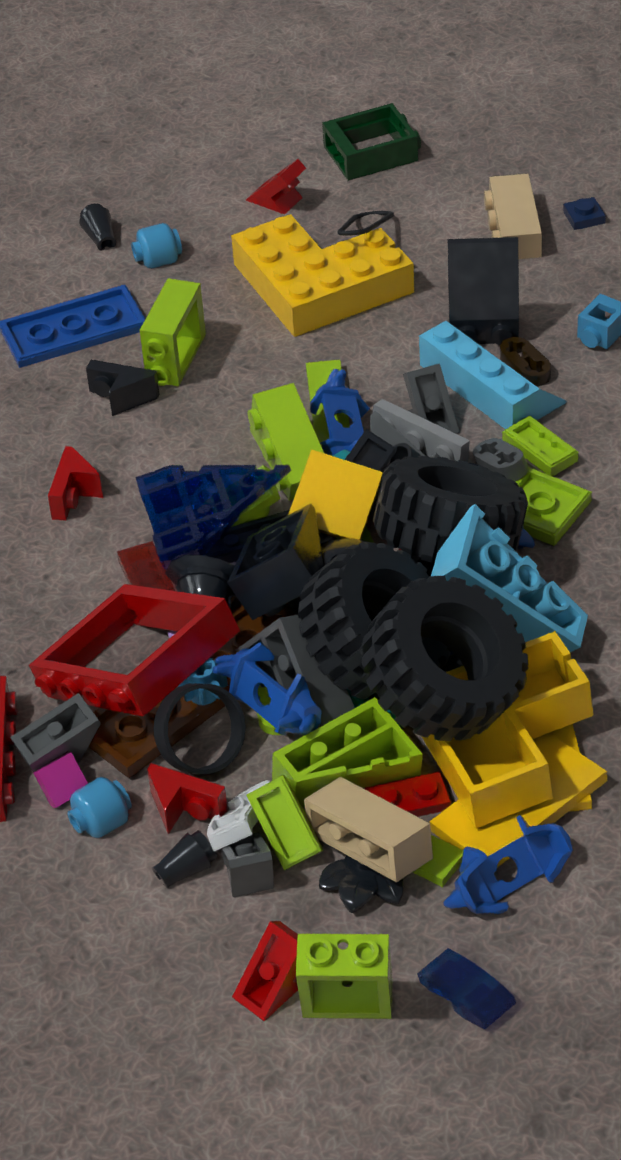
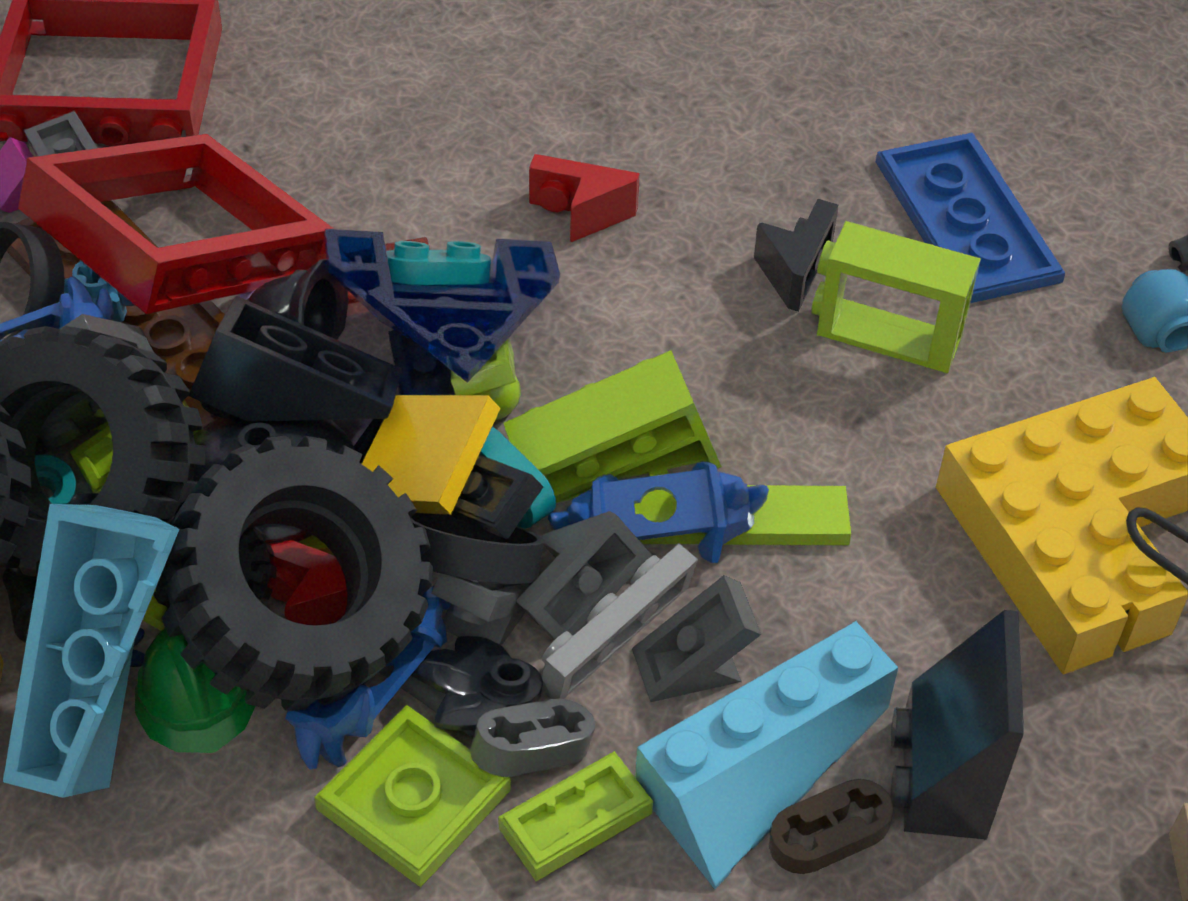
camera: 90 degrees right, 5 degrees up
none -> teal plate [381,241,491,285]

